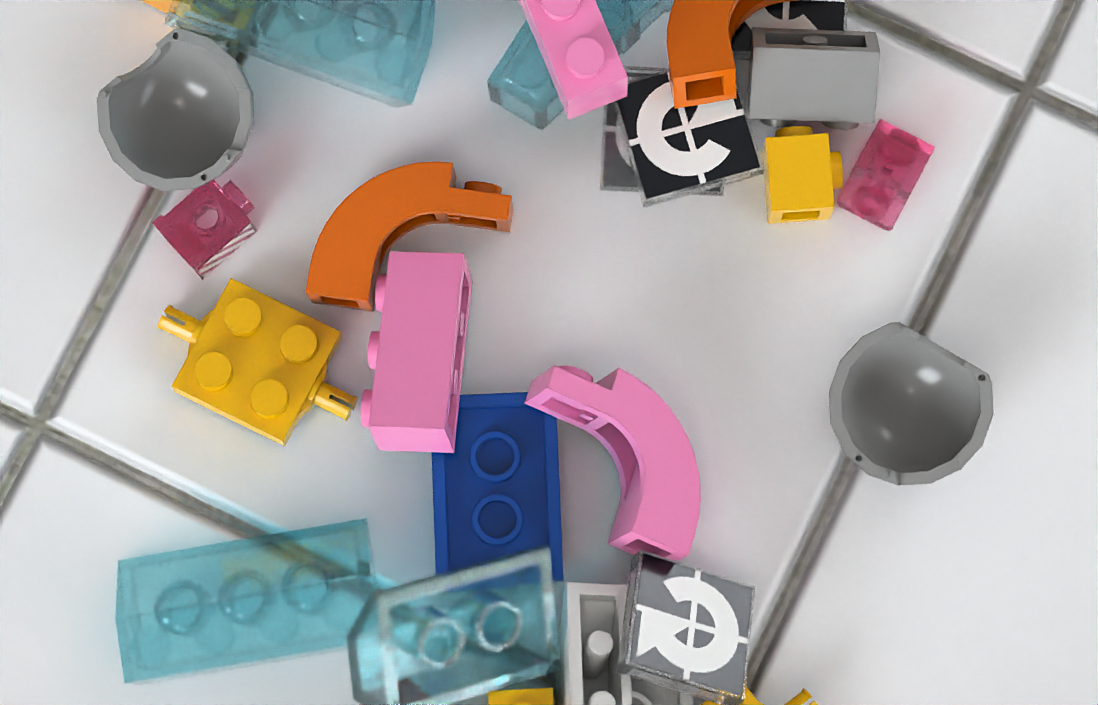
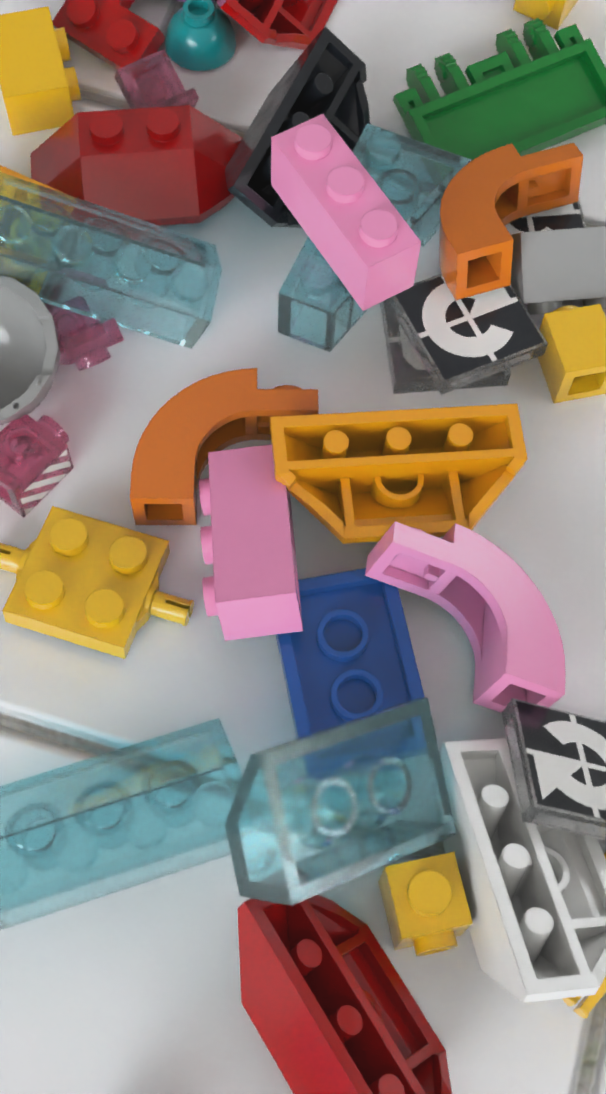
camera: 20 degrees left, 15 degrees down
none -> clear pink bracket [45,290,124,371]
none -> light orange wedge [270,404,527,544]

